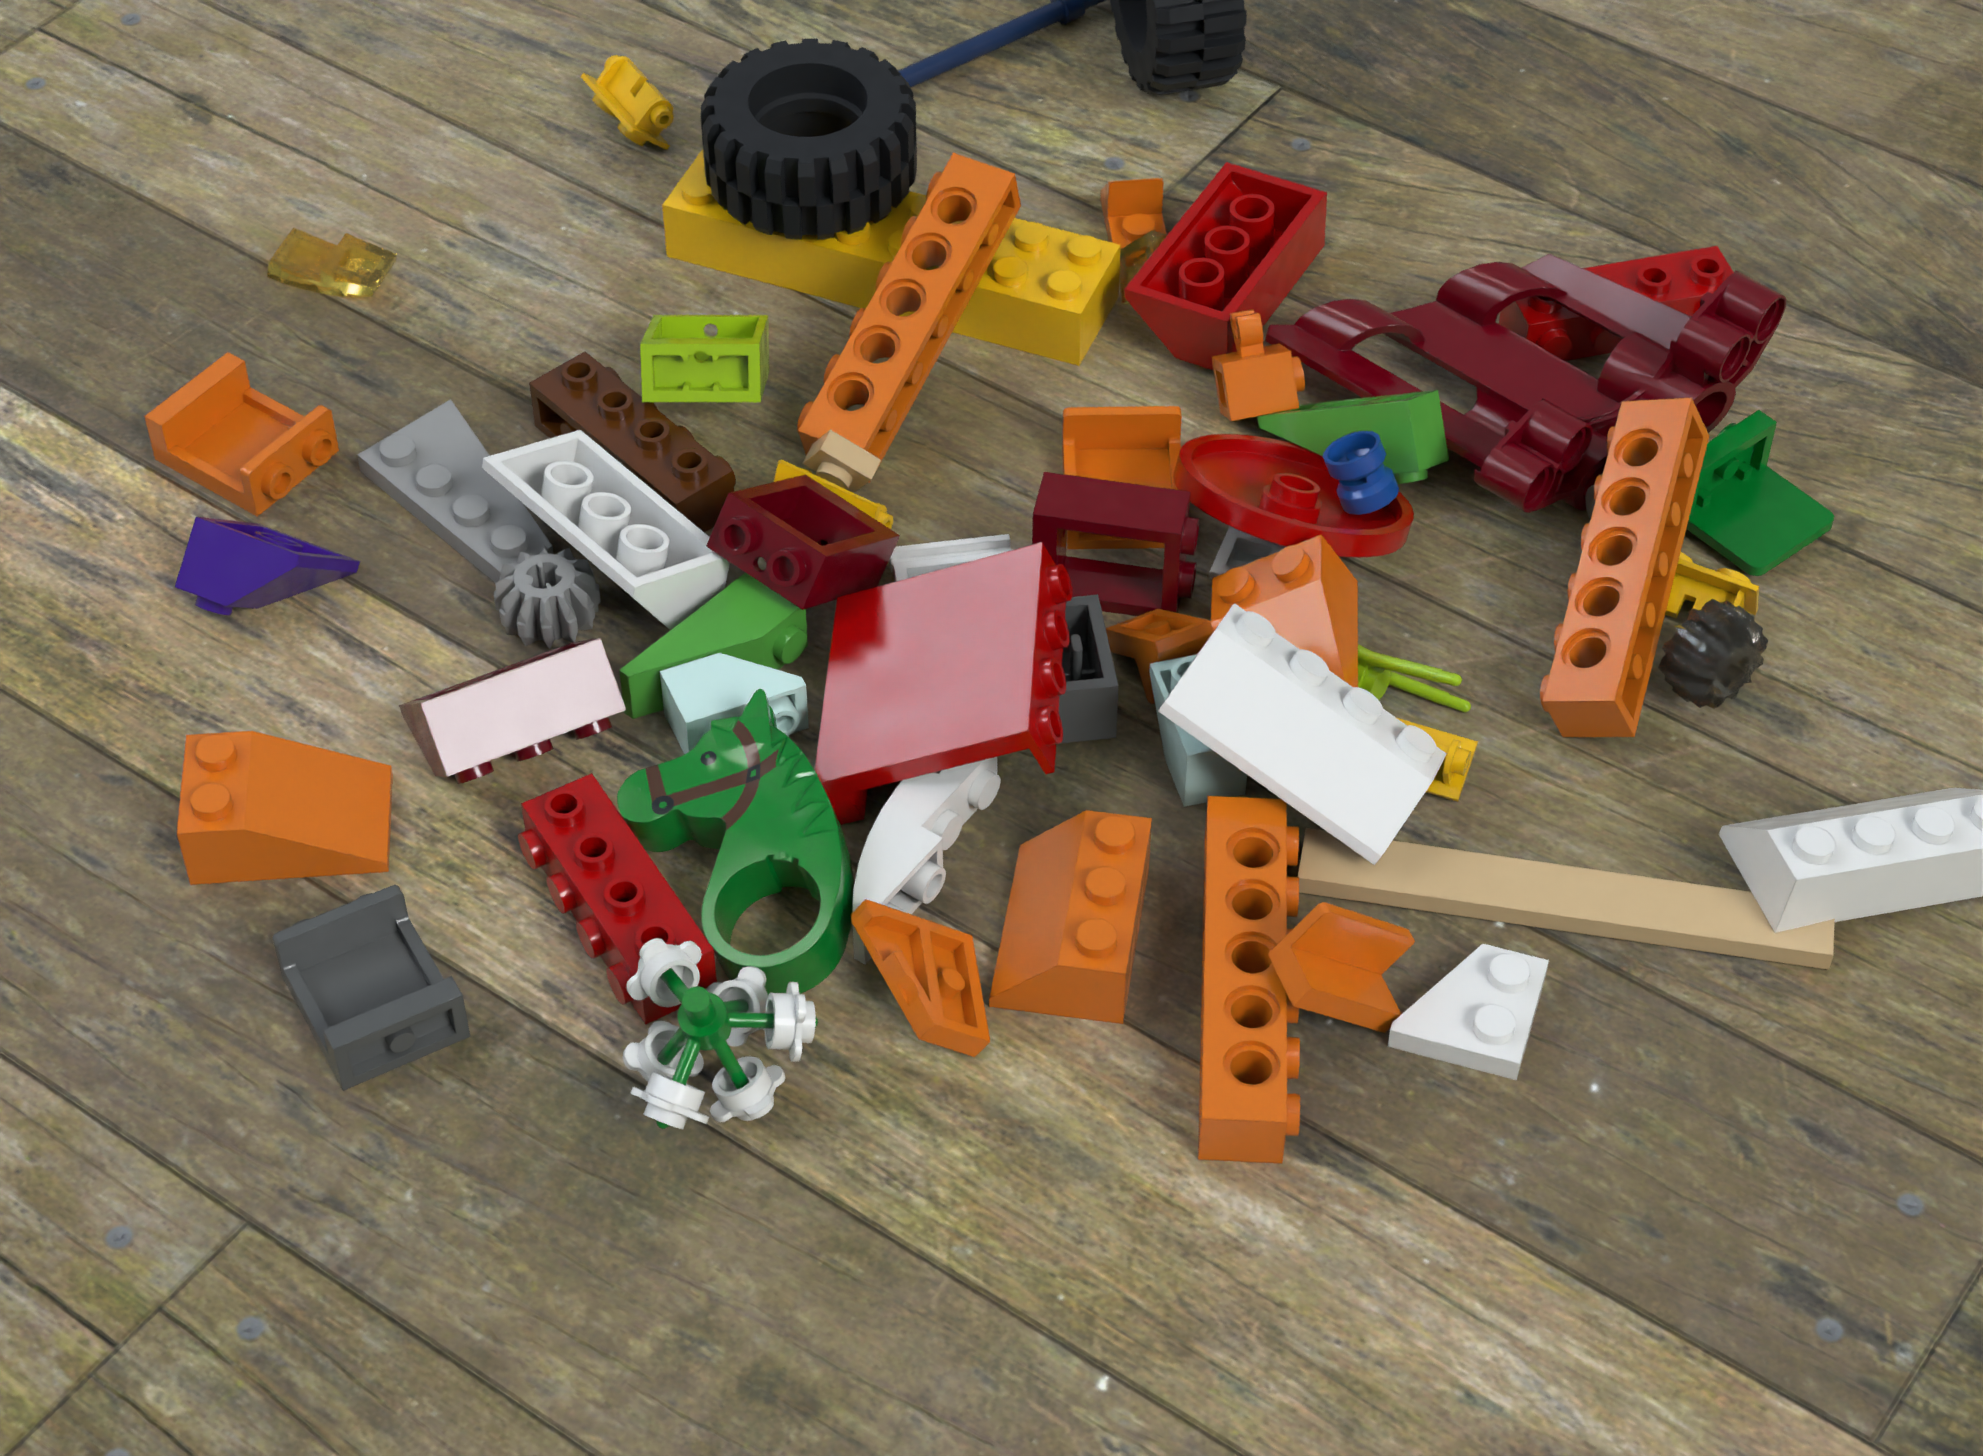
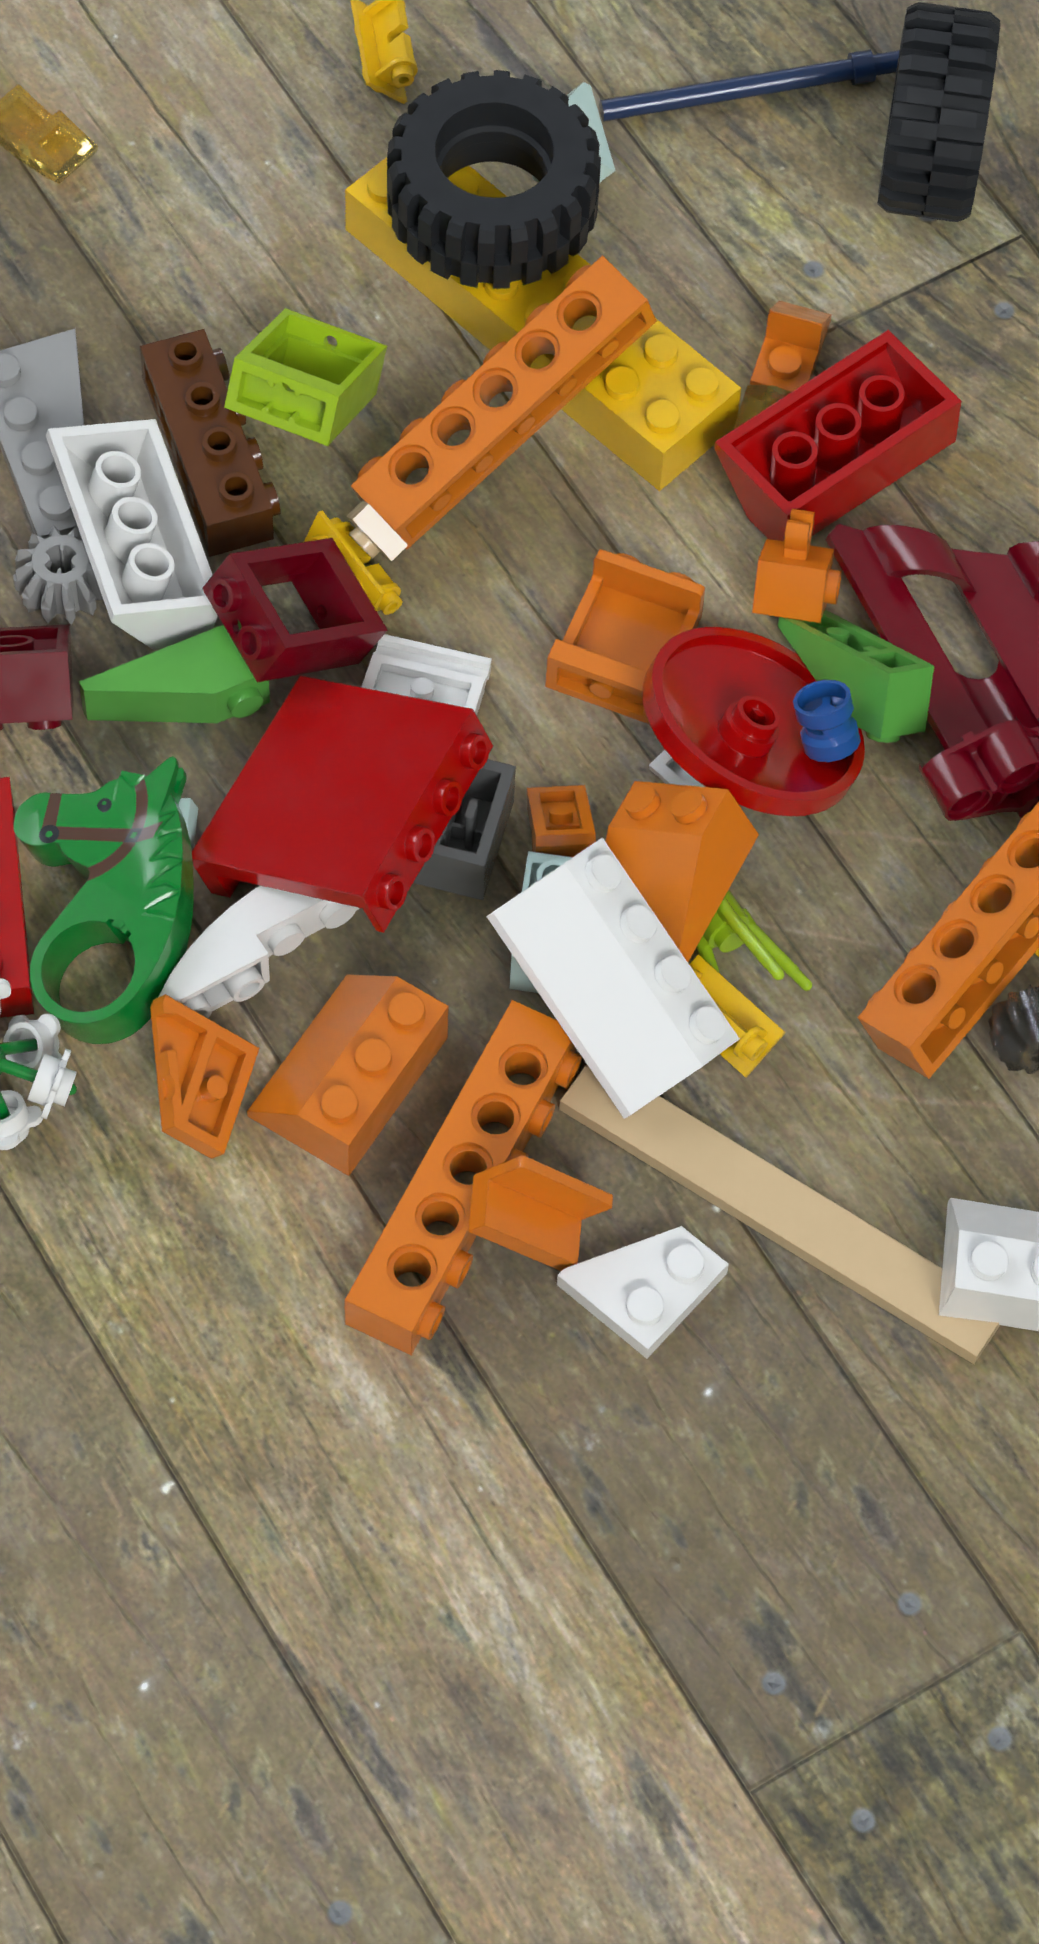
camera: 20 degrees right, 15 degrees up
light aqua slope [660,653,809,754] -> none
dark red window [1032,472,1200,616] -> none

